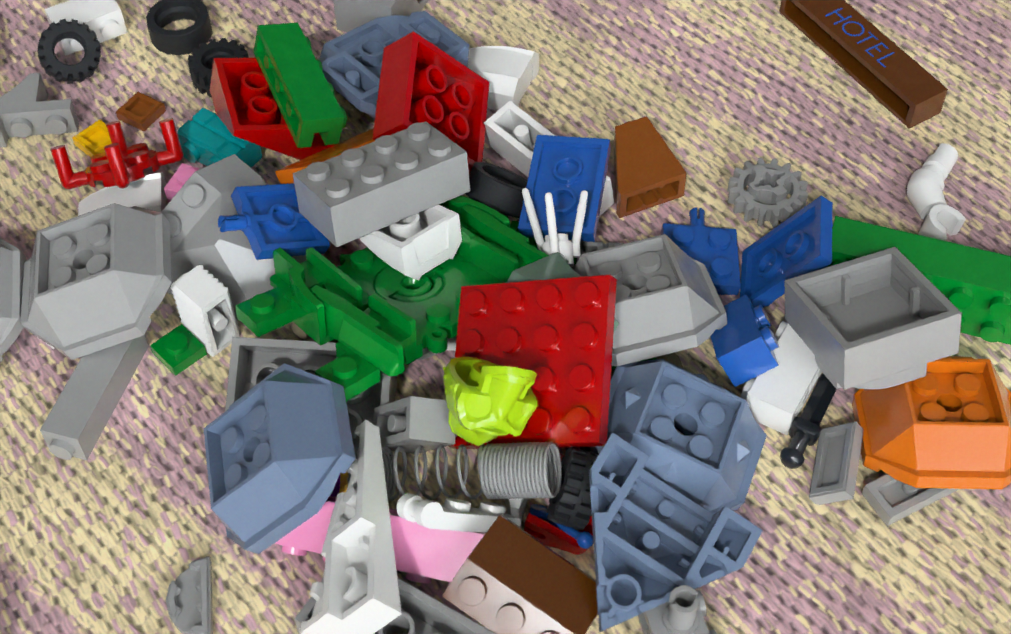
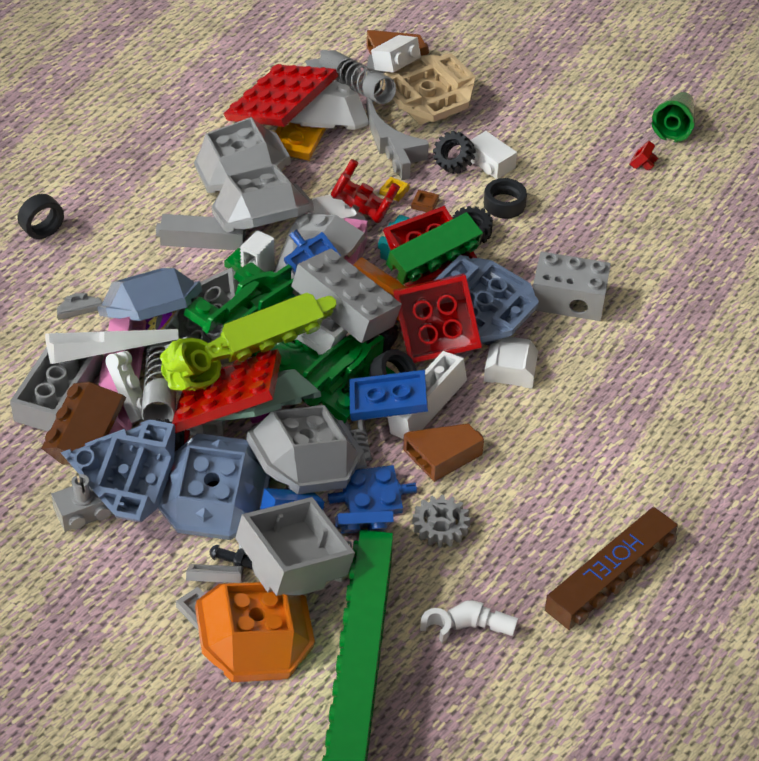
camera: 75 degrees right, 5 degrees down
white plant [522,188,588,267] -> none
none -> lime hinge [205,292,337,362]

